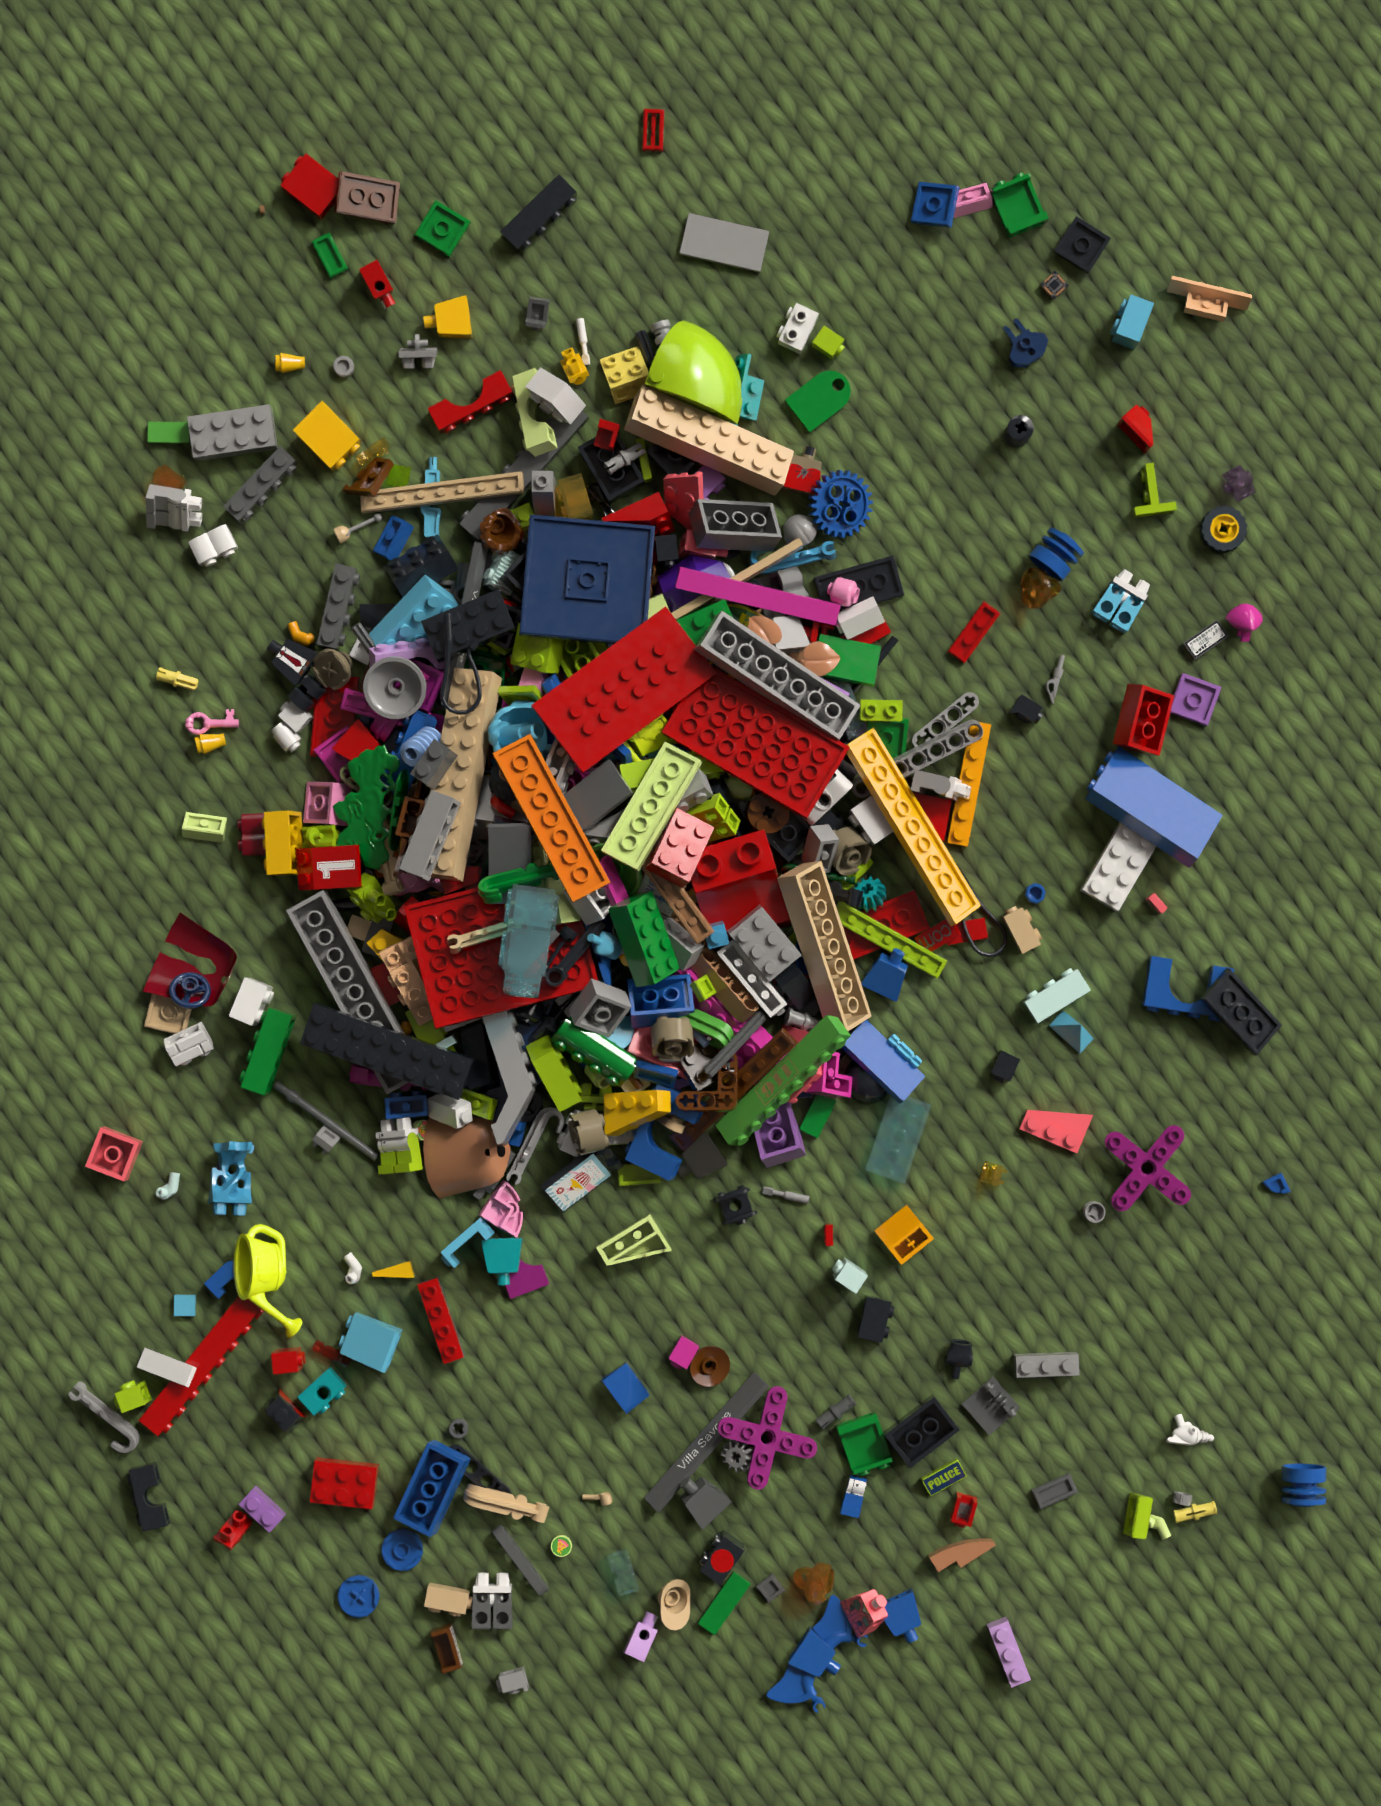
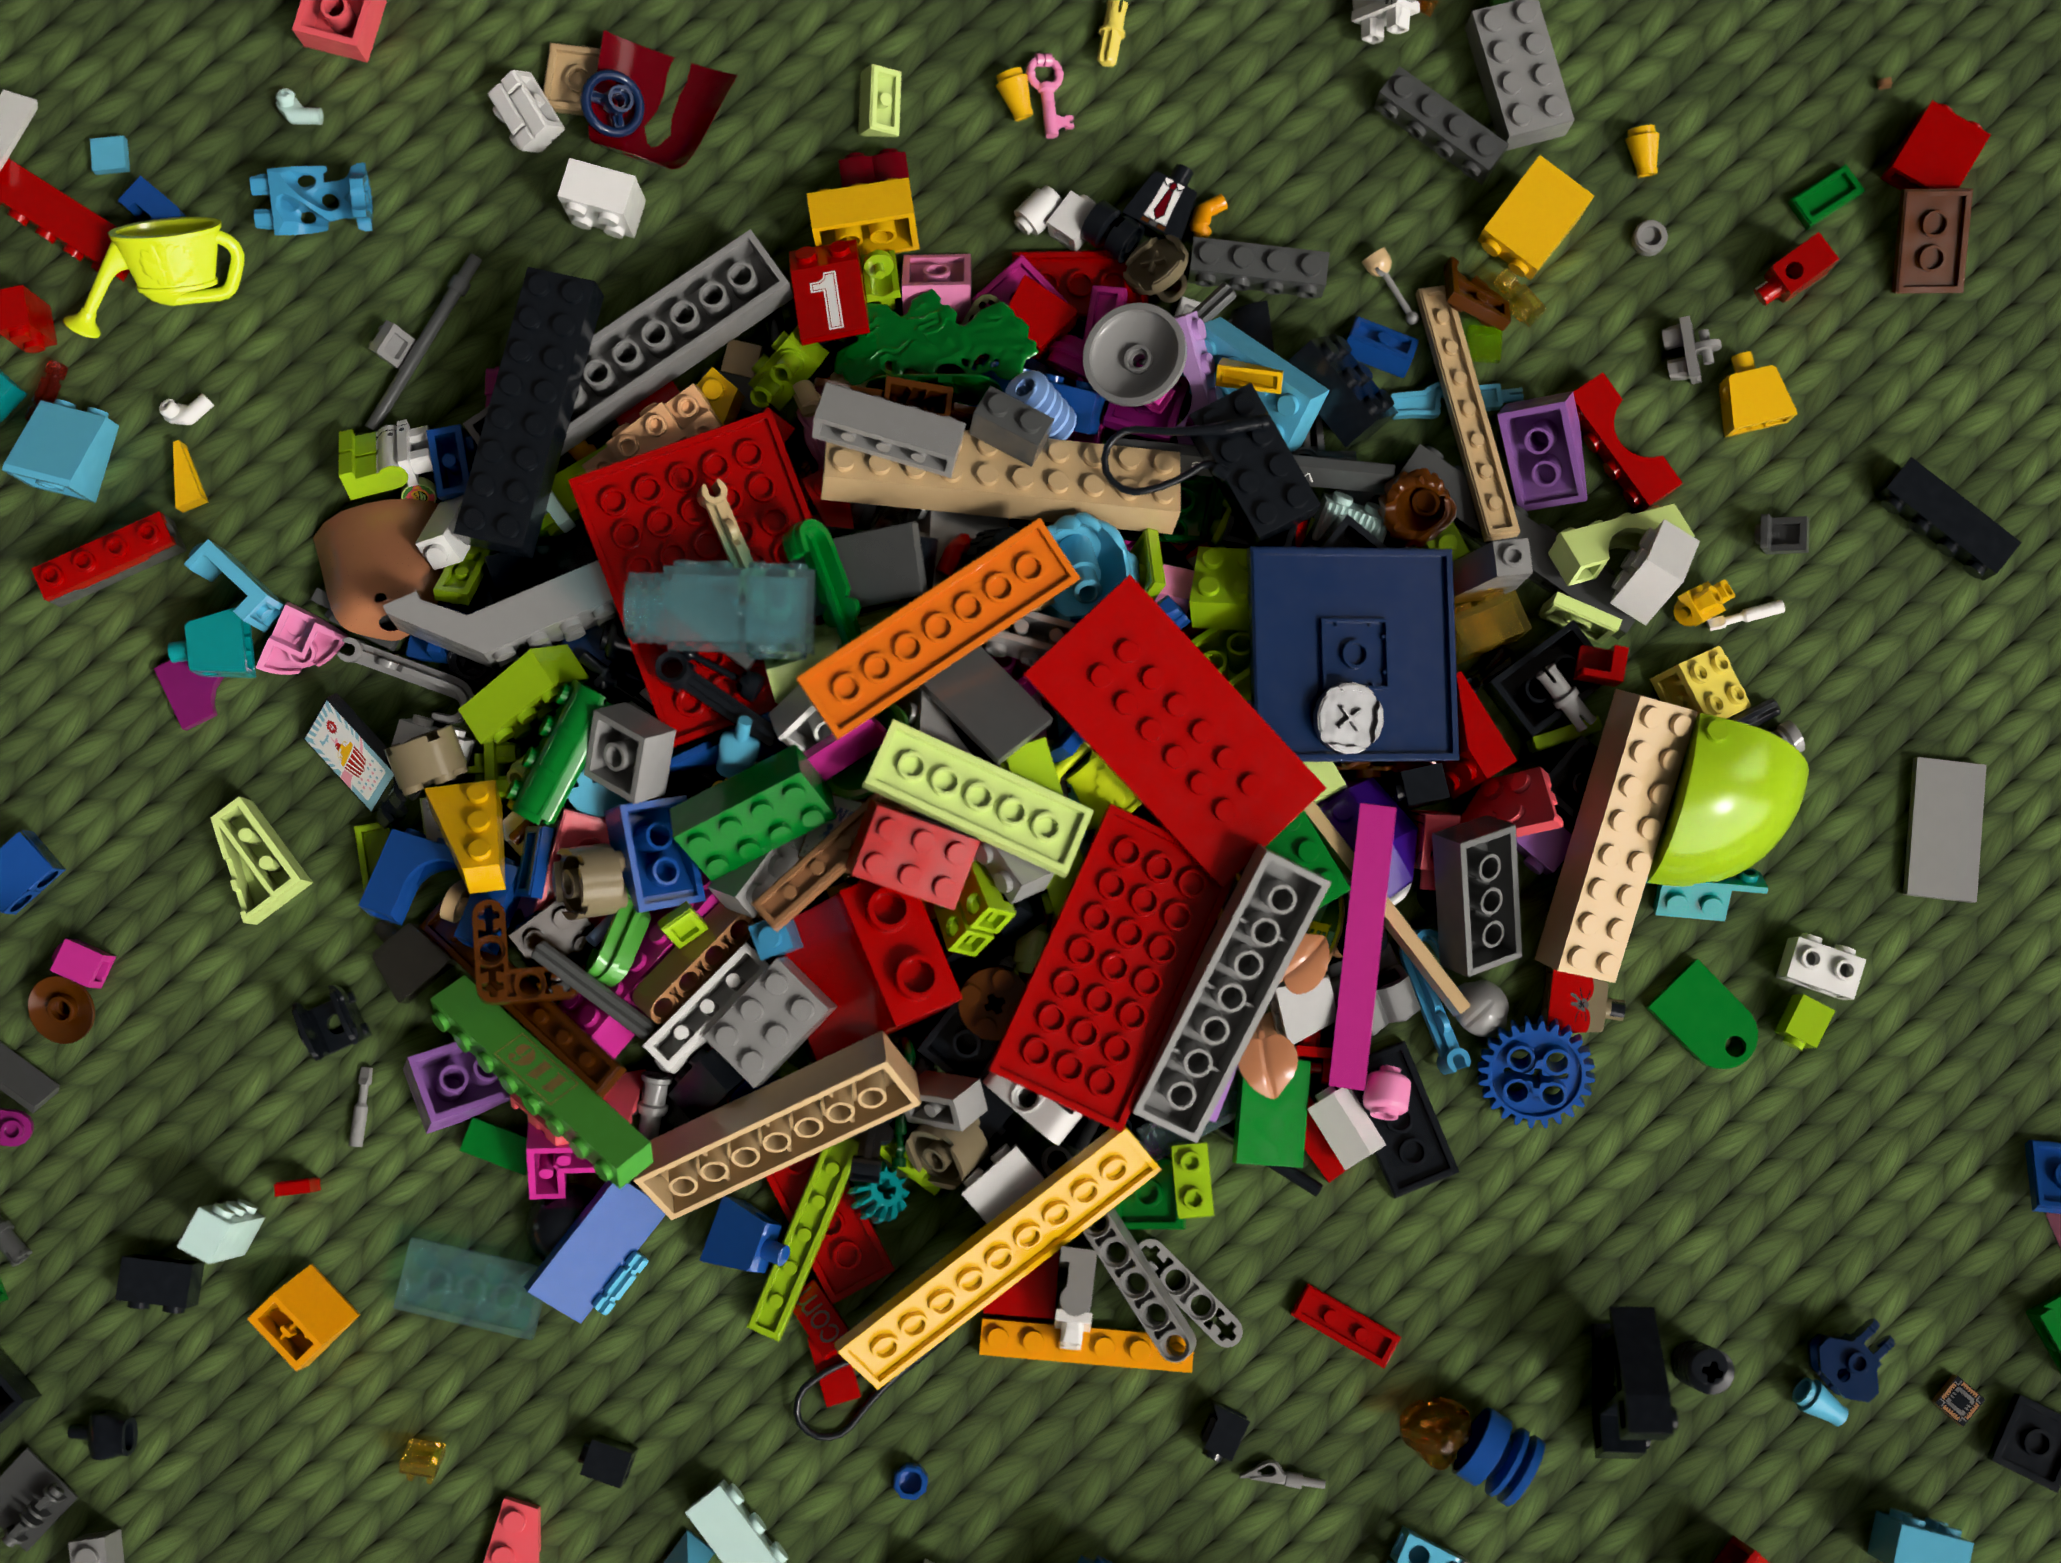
camera: 80 degrees right, 5 degrees down
white brick [188,524,238,567] -> none
green brick [239,1008,297,1095] -> none
green tile [414,200,471,258] -> none
tan brick [1002,906,1042,954] -> none
none -> yellow piece [1215,357,1284,394]
none -> tile [1313,682,1384,754]
none -> medium lavender slope [1497,391,1588,511]
none -> yellowish green tile [1539,592,1622,643]
none -> black wedge [1592,1306,1678,1459]
none -> medium azure cone [1792,1378,1849,1427]

